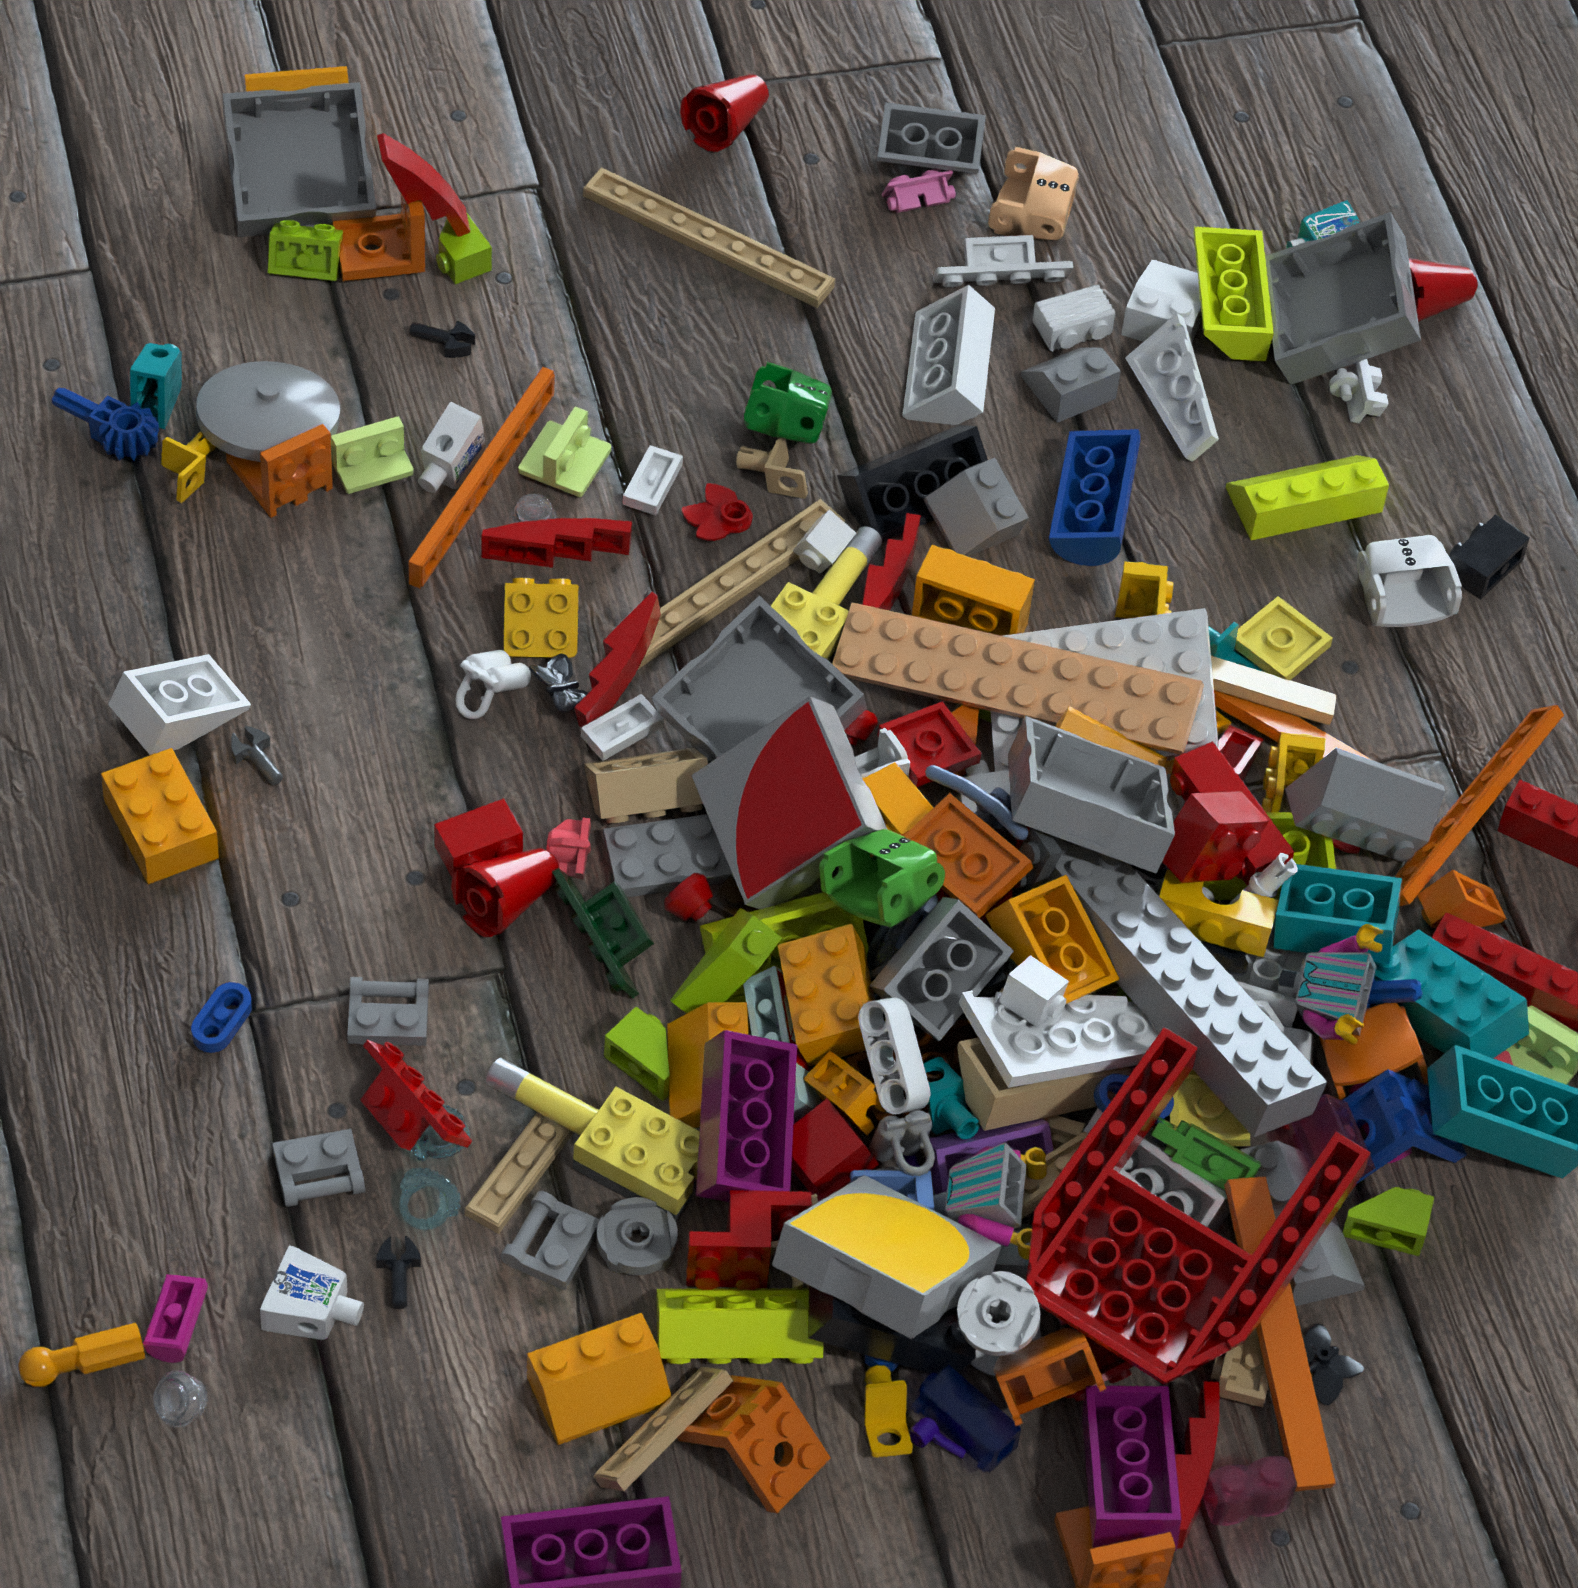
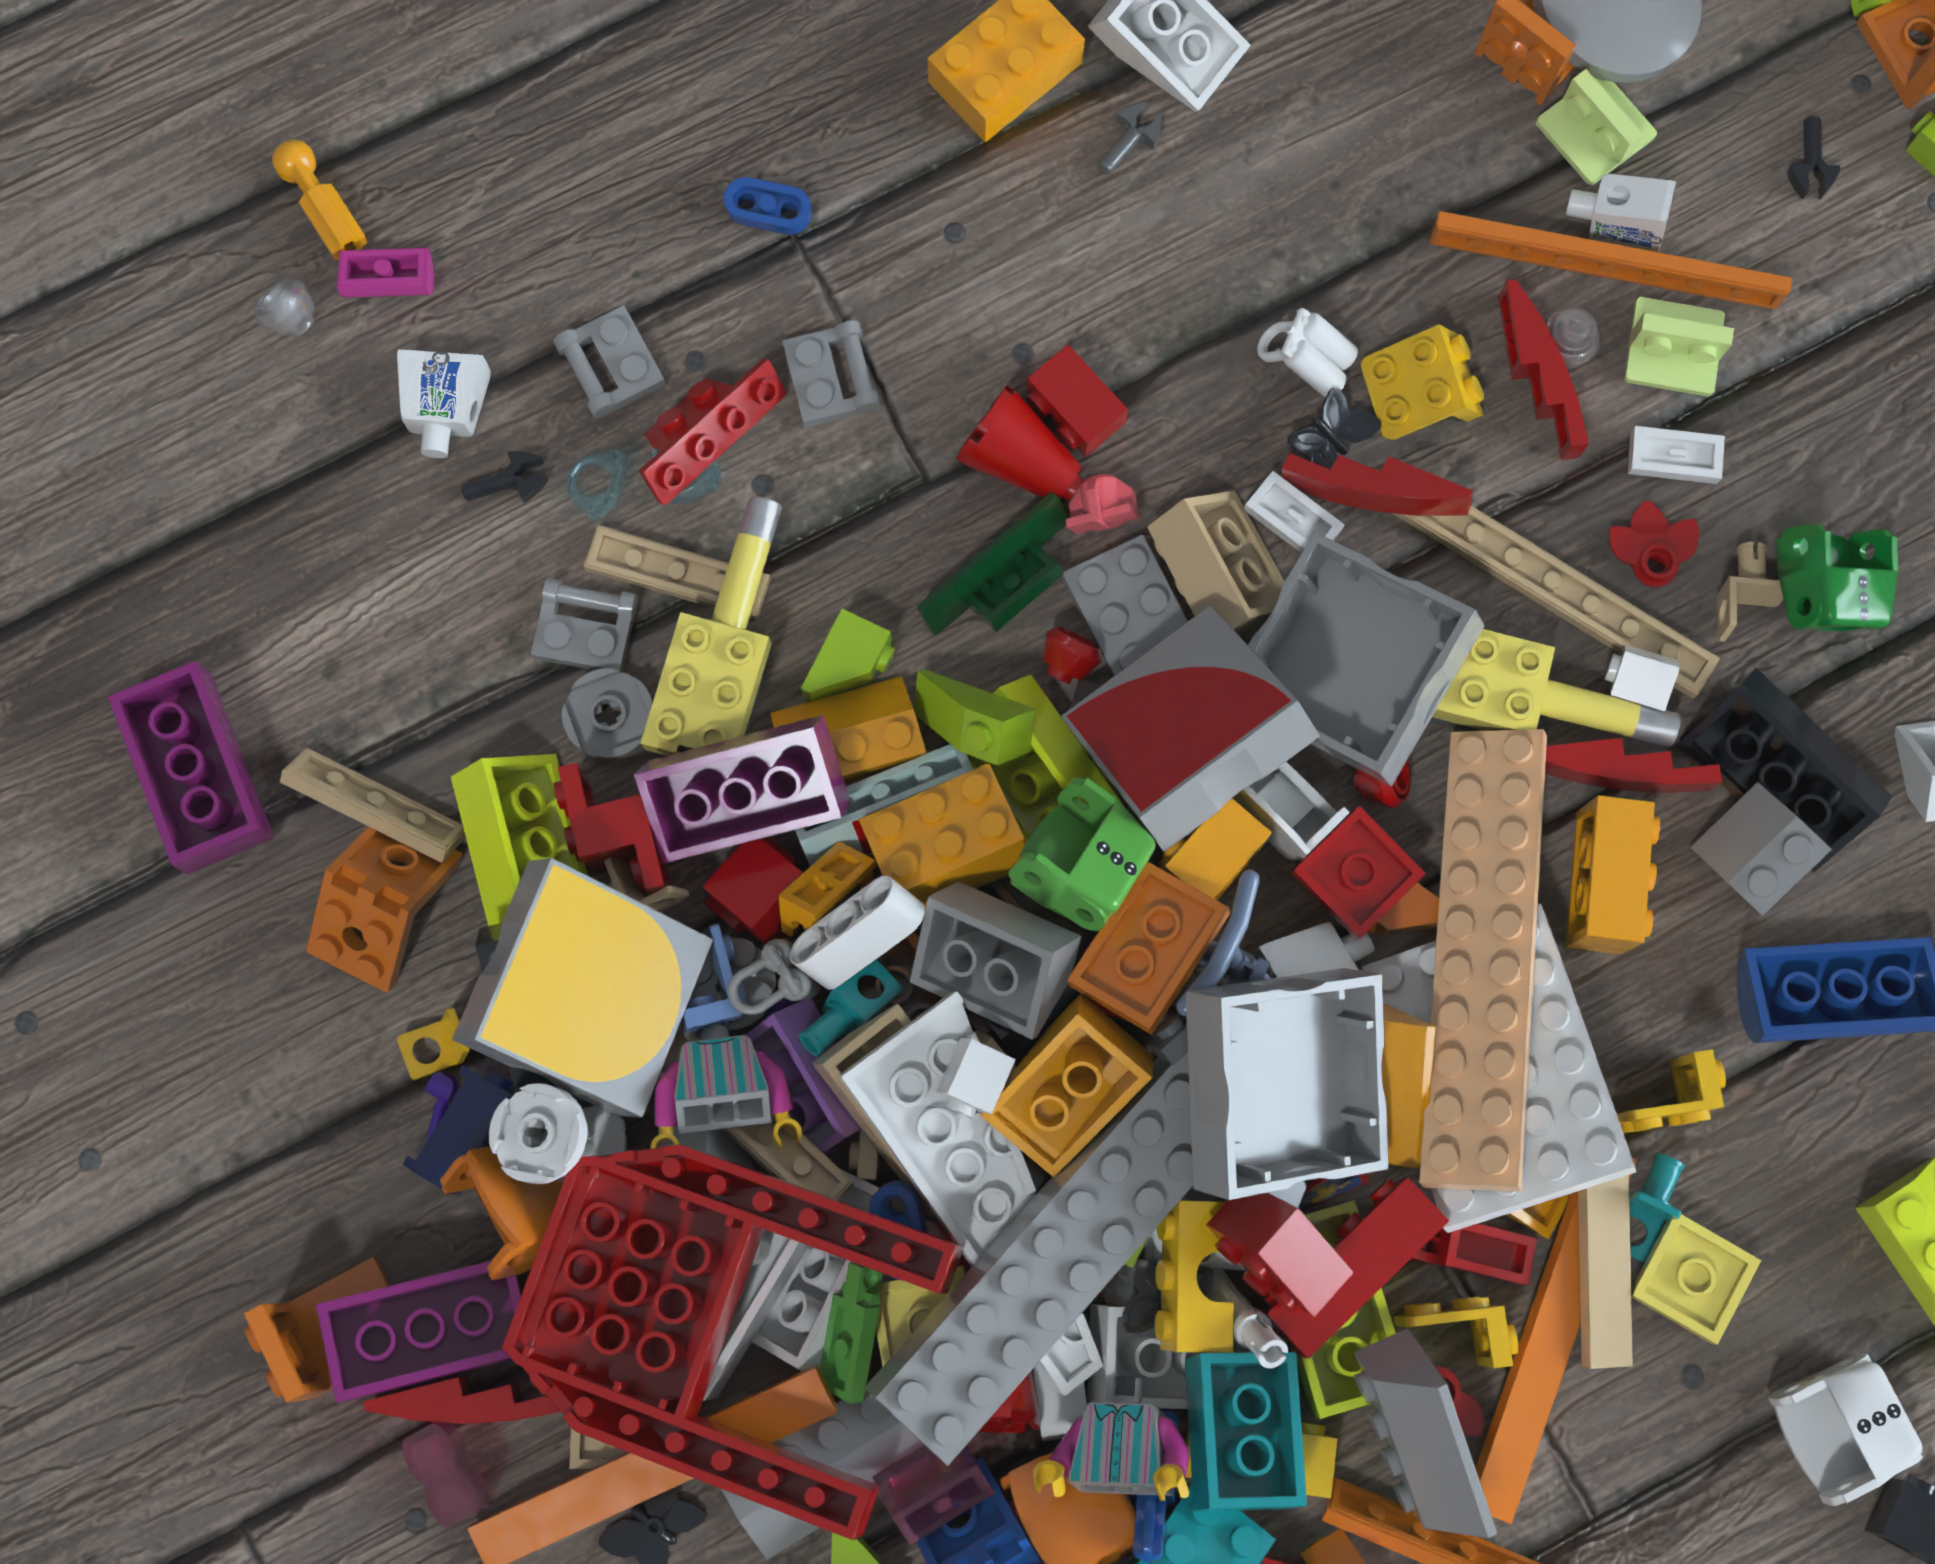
camera: 80 degrees right, 25 degrees up
light orange slope [527,1312,671,1445] -> none

